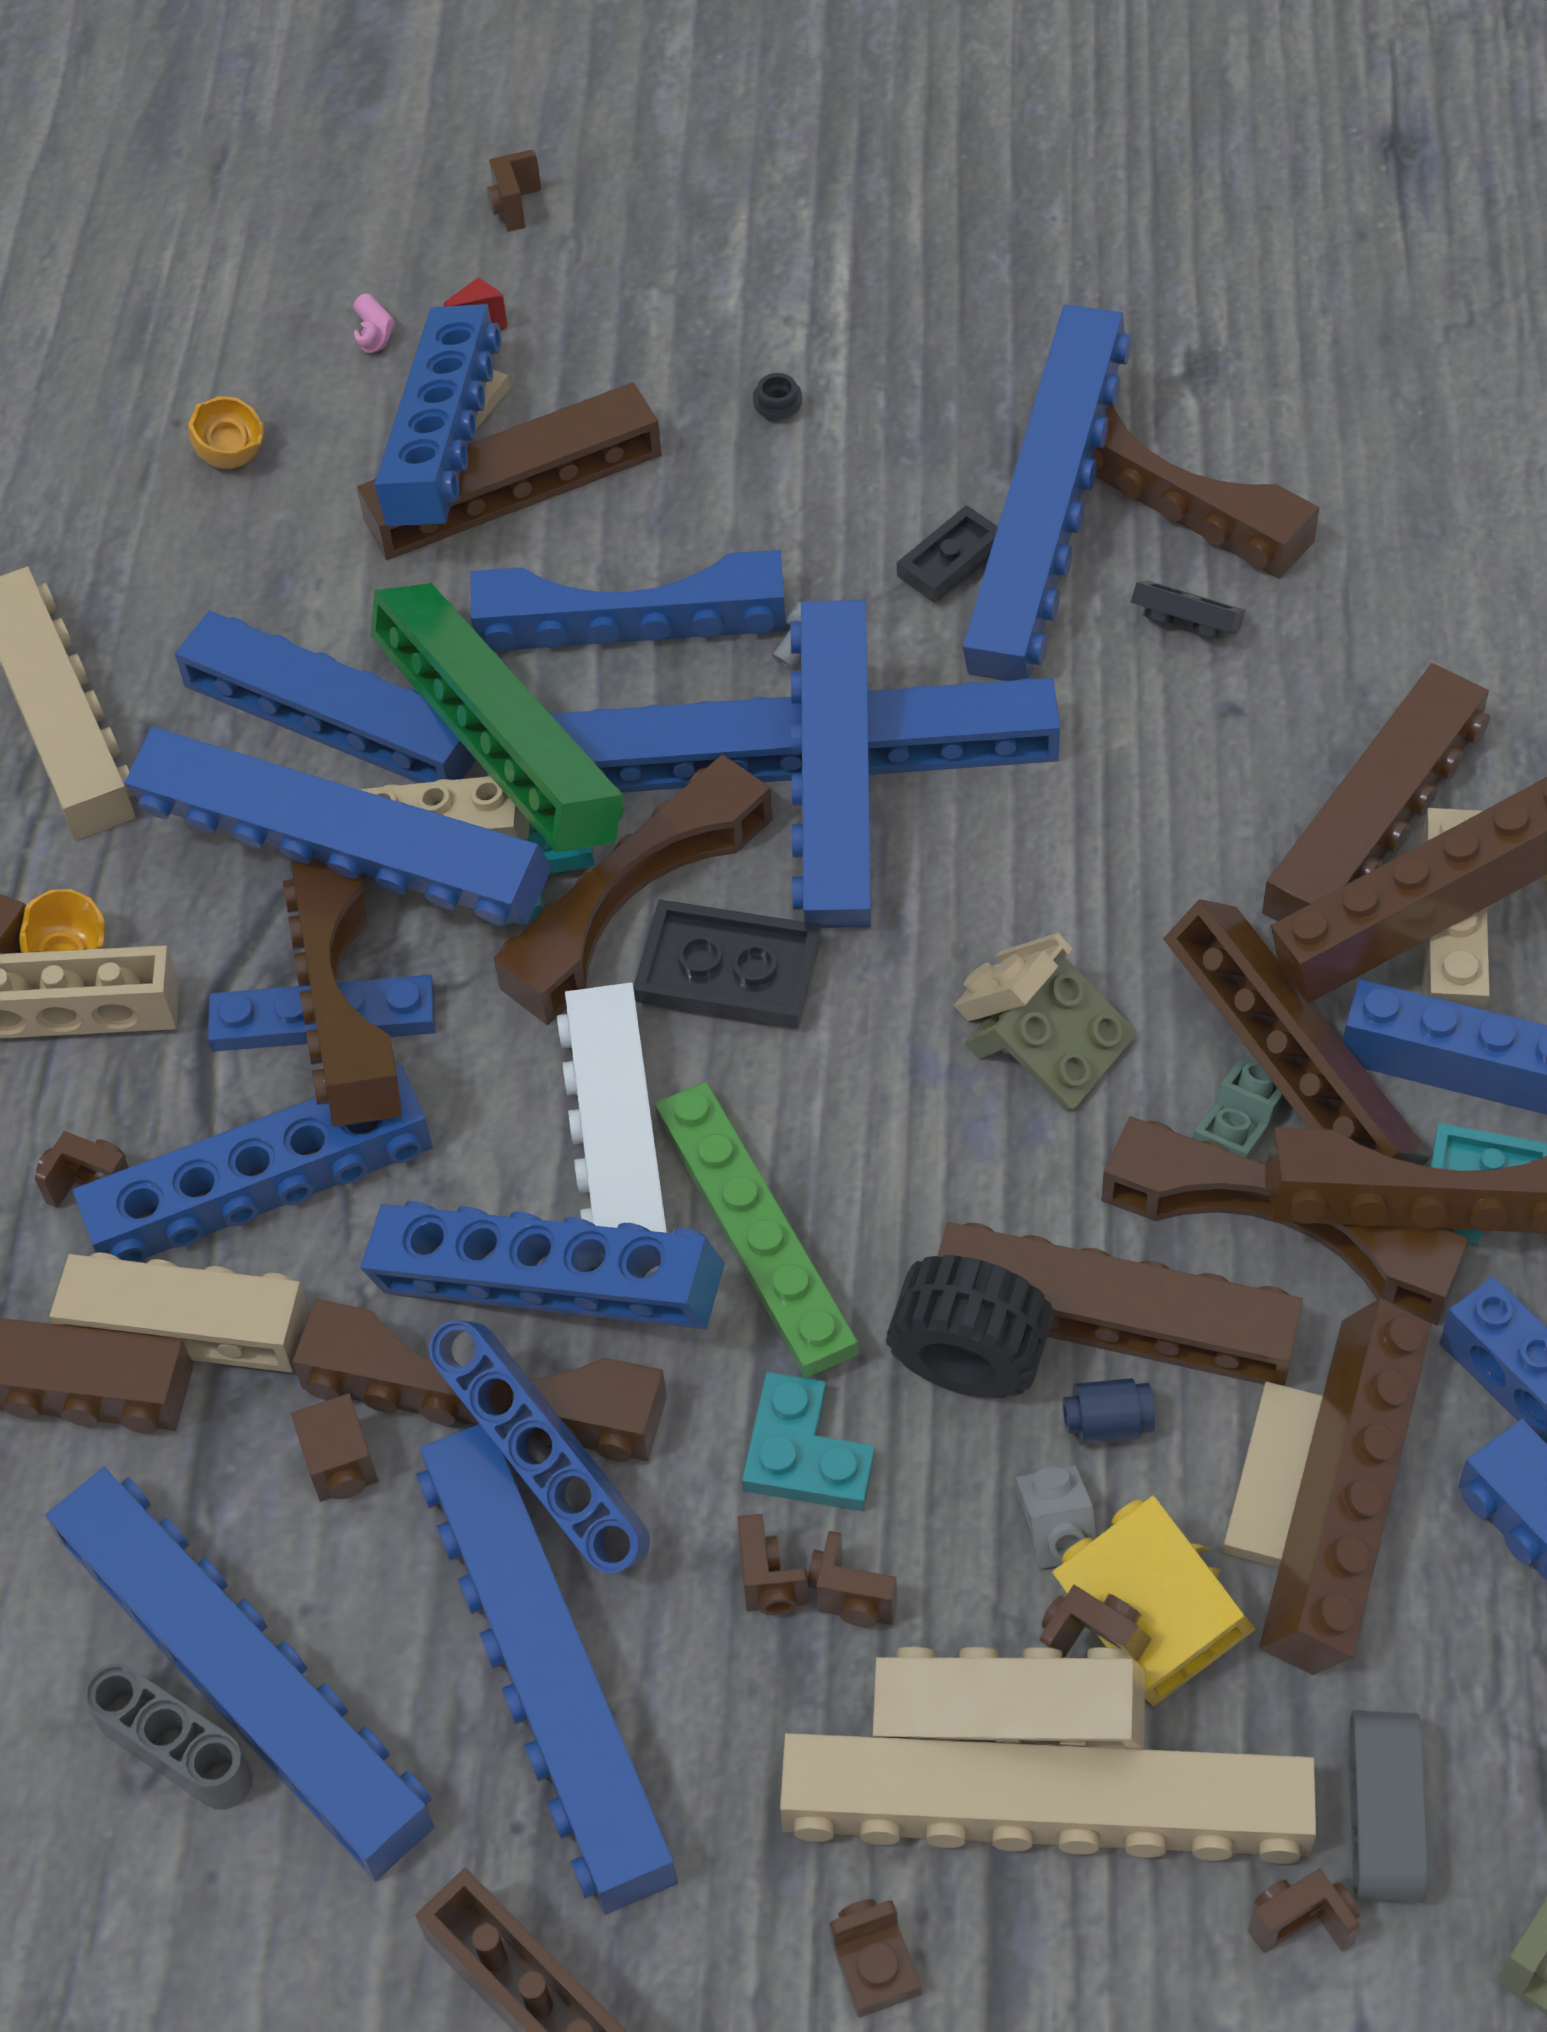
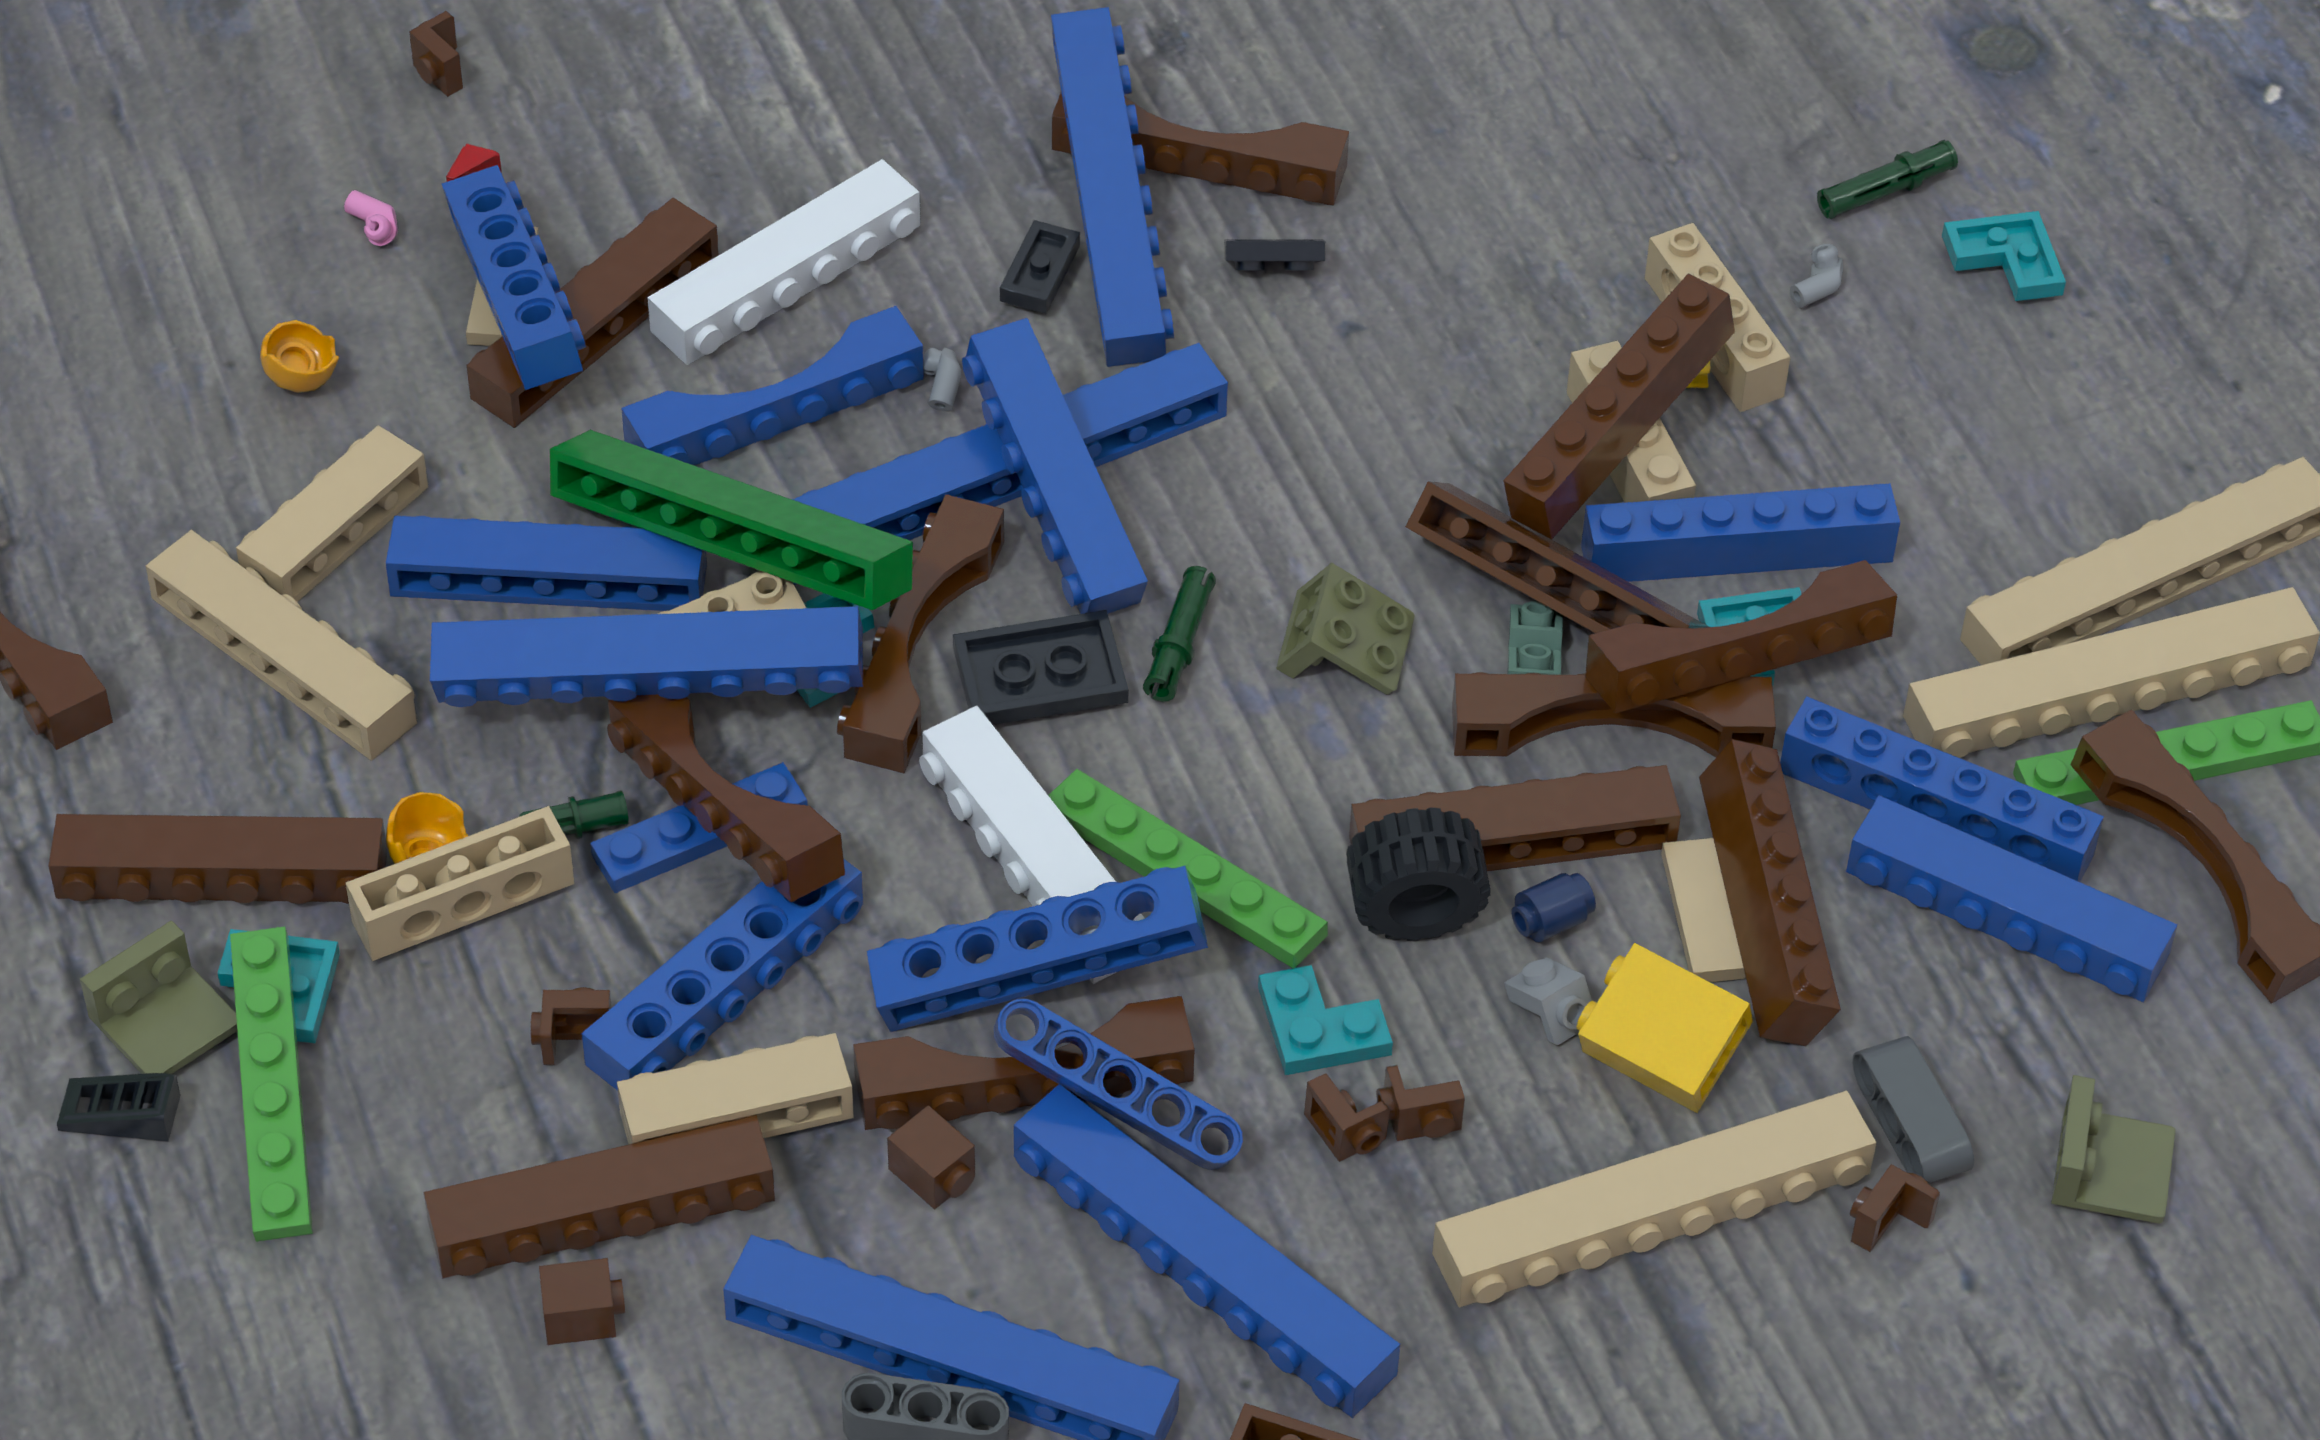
camera: 30 degrees left, 5 degrees down
black plate [753,373,802,419] -> none
reddish brown bracket [829,1899,922,2018] -> none
tan brick [873,1647,1145,1750] -> none
tan plate [953,932,1073,1022] -> none
reddish brown bracket [1039,1584,1152,1661] -> none
reddish brown brick [1262,663,1490,922] -> none
none -> tan brick [236,425,428,602]
none -> dark green axle [519,790,629,839]
none -> white brick [648,159,920,365]
none -> dark green pin [1143,566,1216,702]

